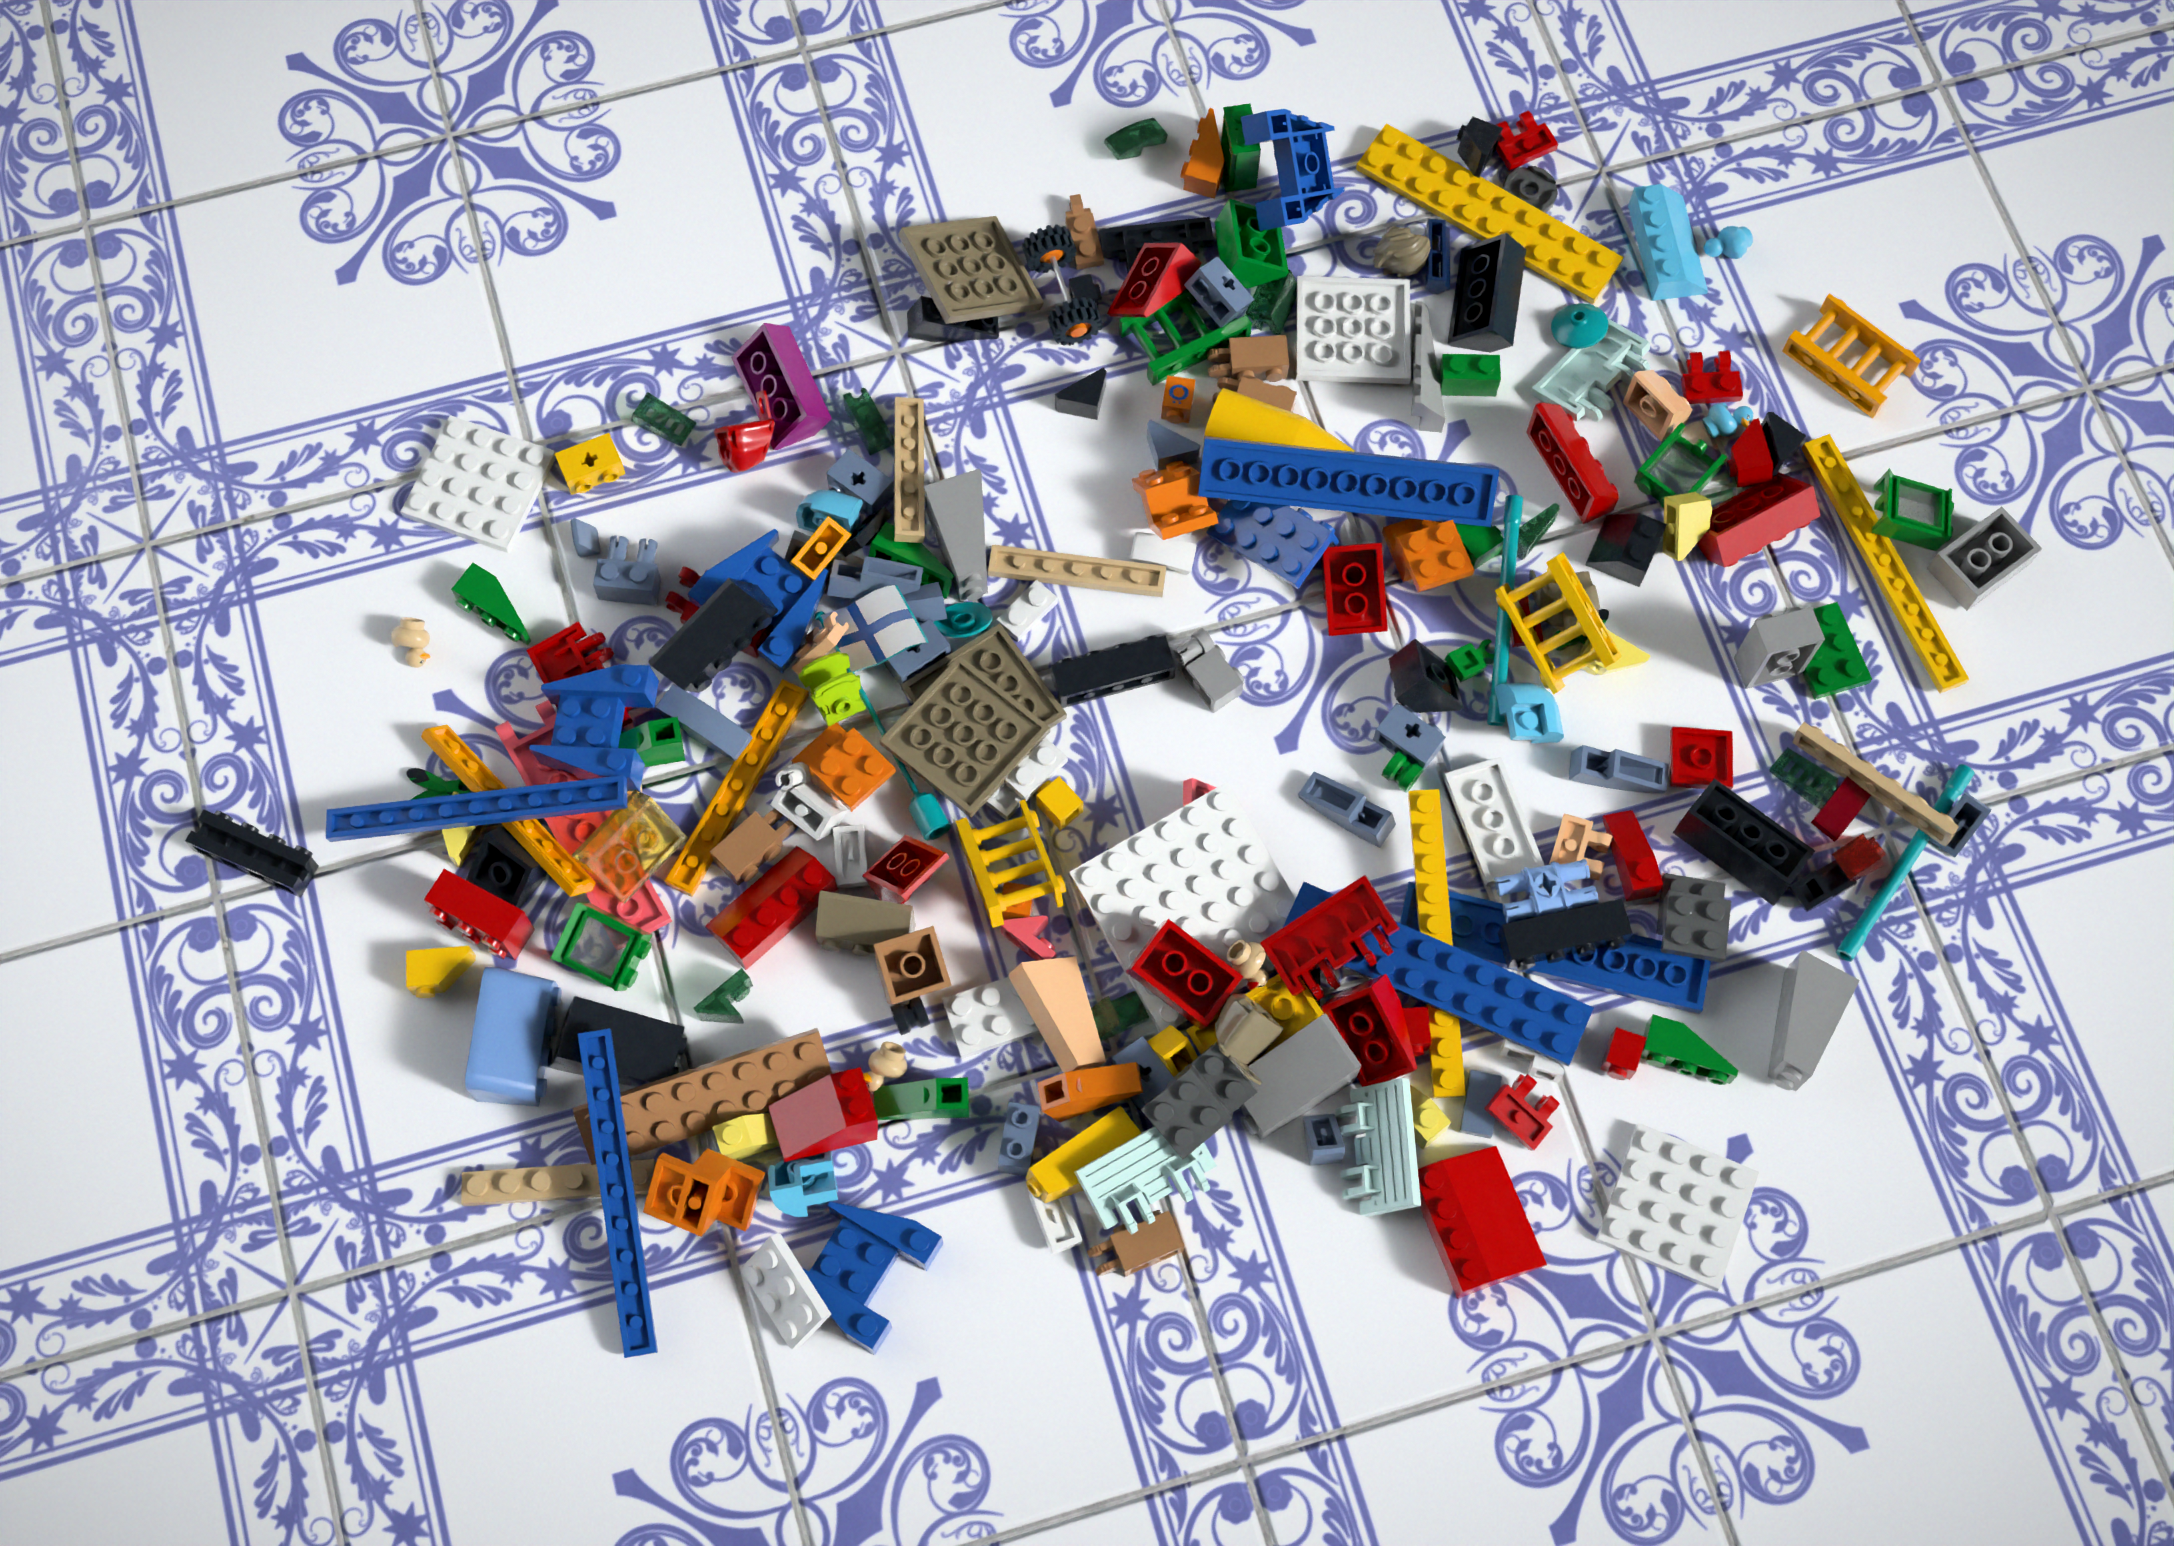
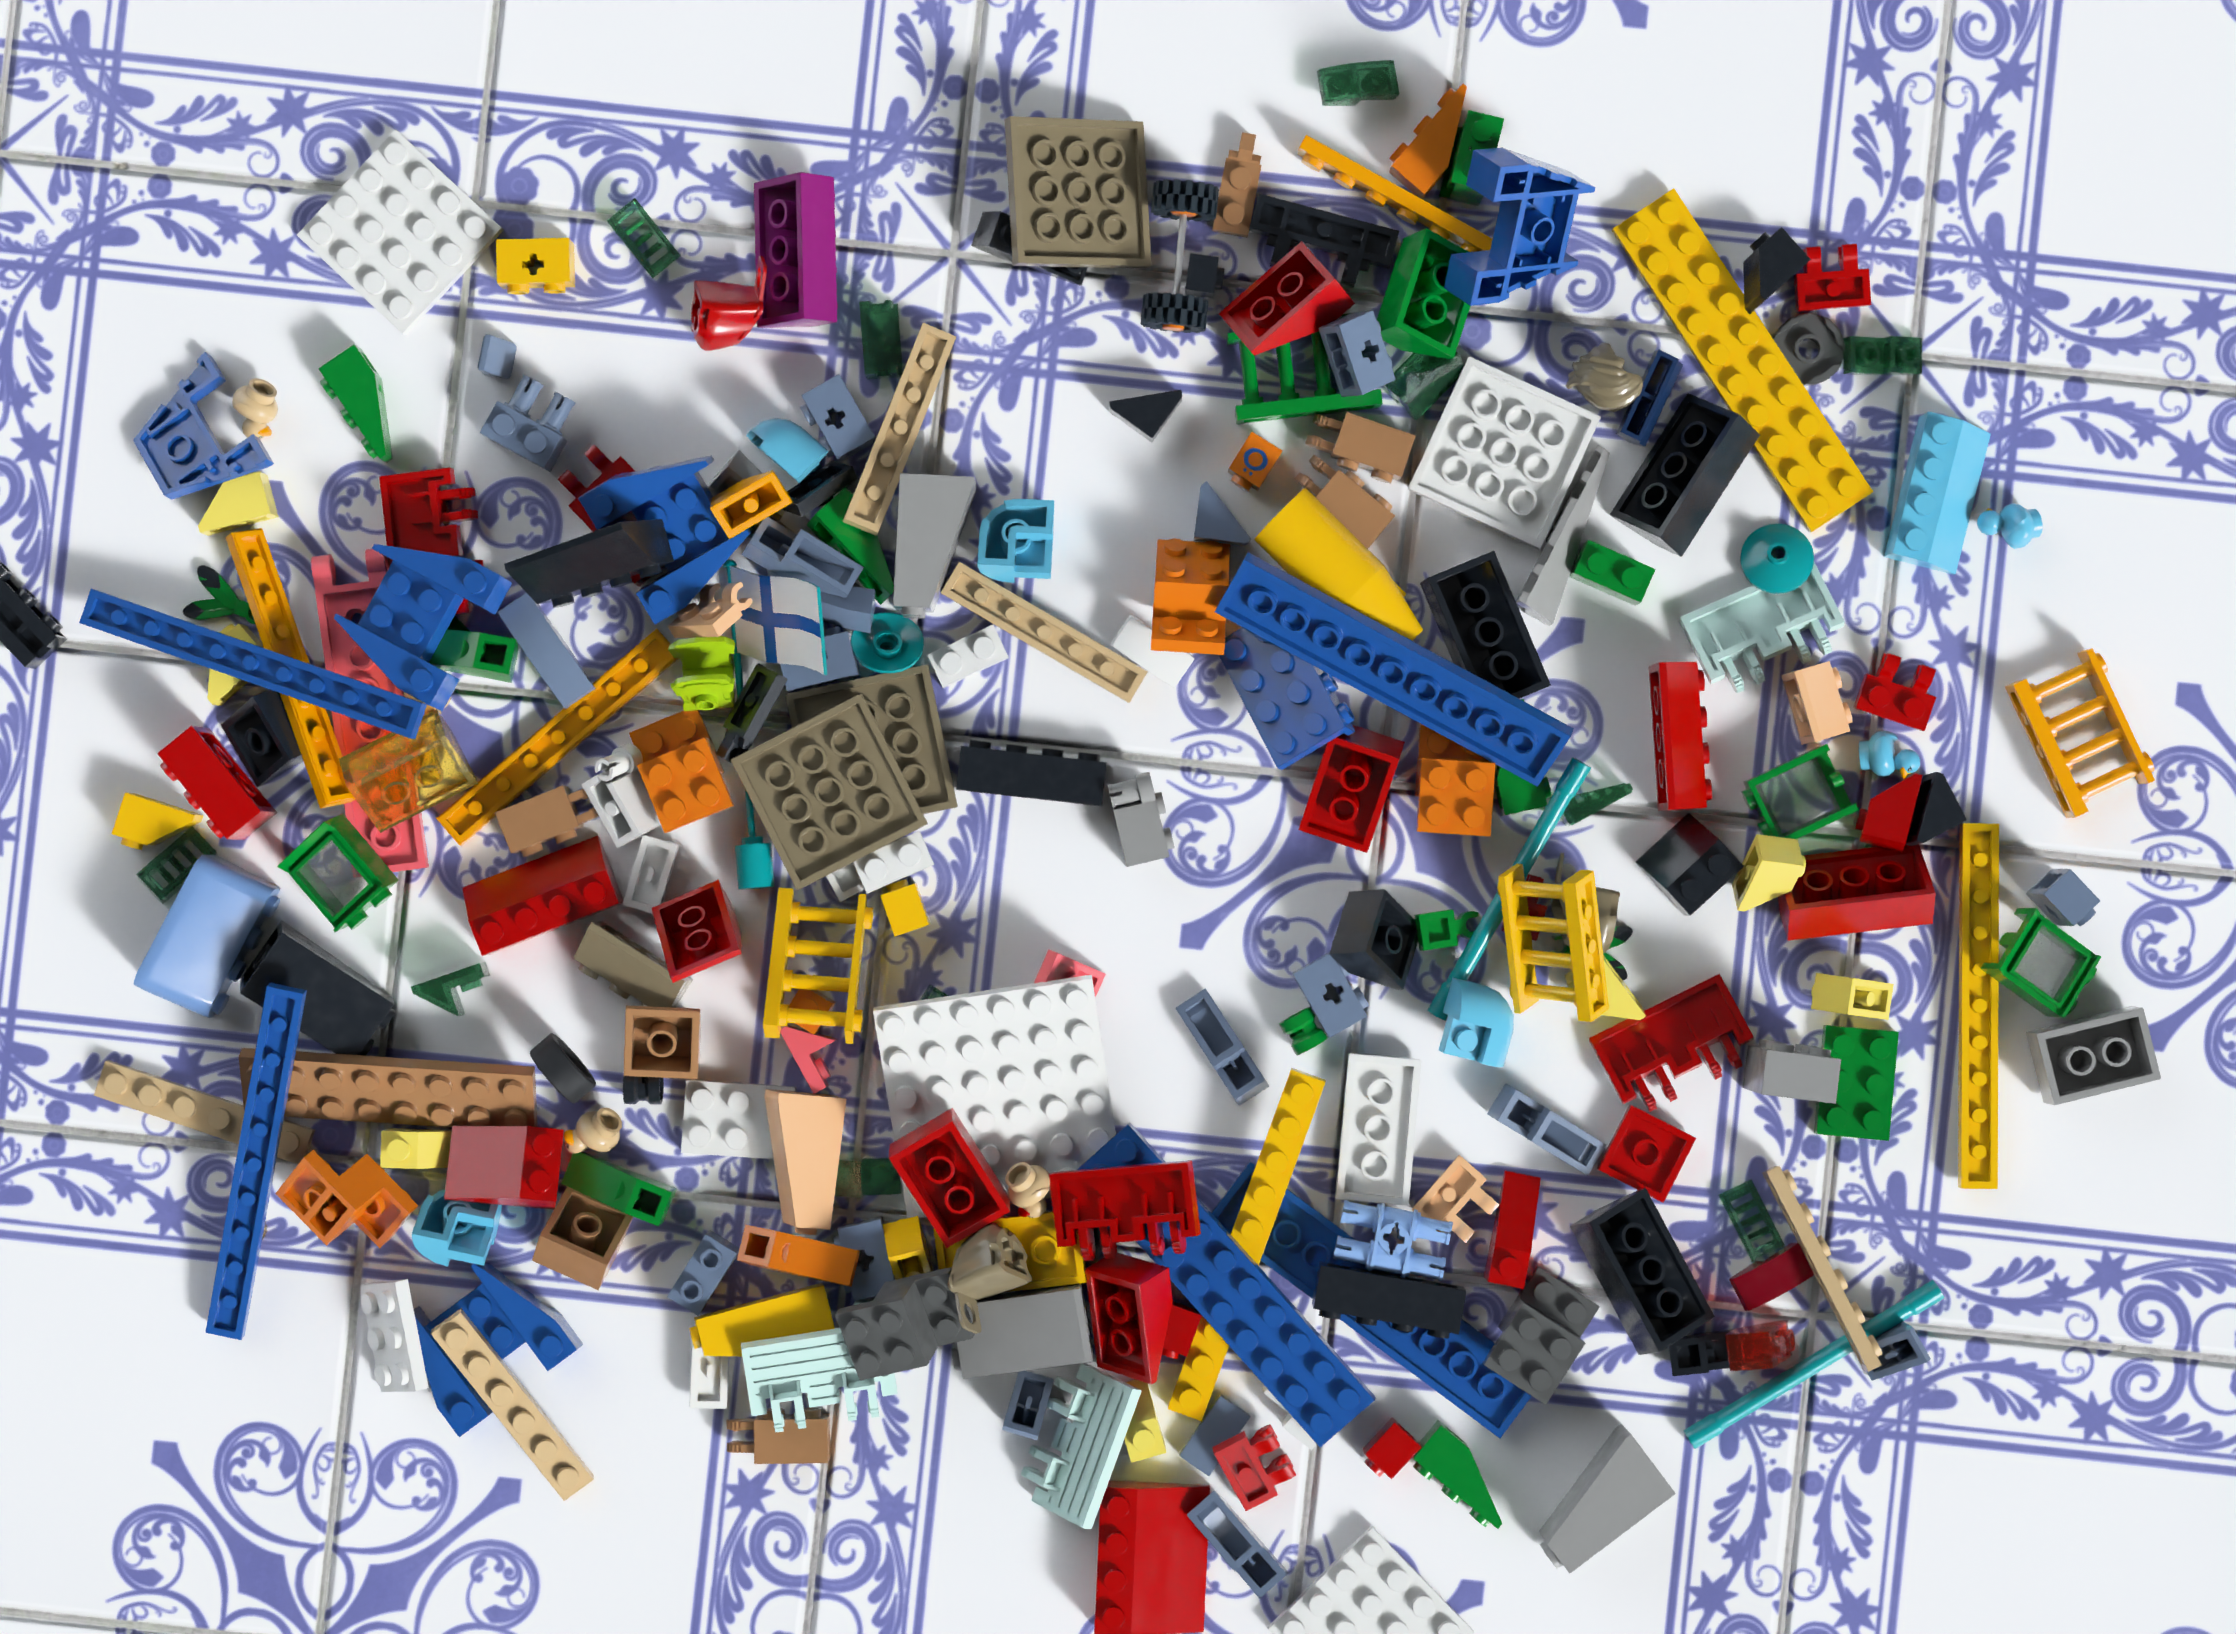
camera: 25 degrees right, 20 degrees up
none -> wing [133,352,274,500]
none -> clear green slope [136,826,218,905]
none -> light yellow slope [198,472,279,536]
none -> tan plate [431,1308,594,1501]
none -> black tyre [530,1033,596,1104]
none -> medium nougat slope [532,1186,634,1291]
none -> black hinge [716,663,788,763]
none -> medium azure brick [977,499,1054,583]
none -> sand blue slope [1187,1490,1289,1599]
none -> light orange plate [1297,135,1493,252]
none -> black slope [1420,551,1551,699]
none -> red hinge [1589,973,1754,1112]
none -> light yellow slope [1811,973,1894,1020]
none -> clear green slope [1843,336,1922,375]
none -> sand blue brick [2026,869,2100,926]

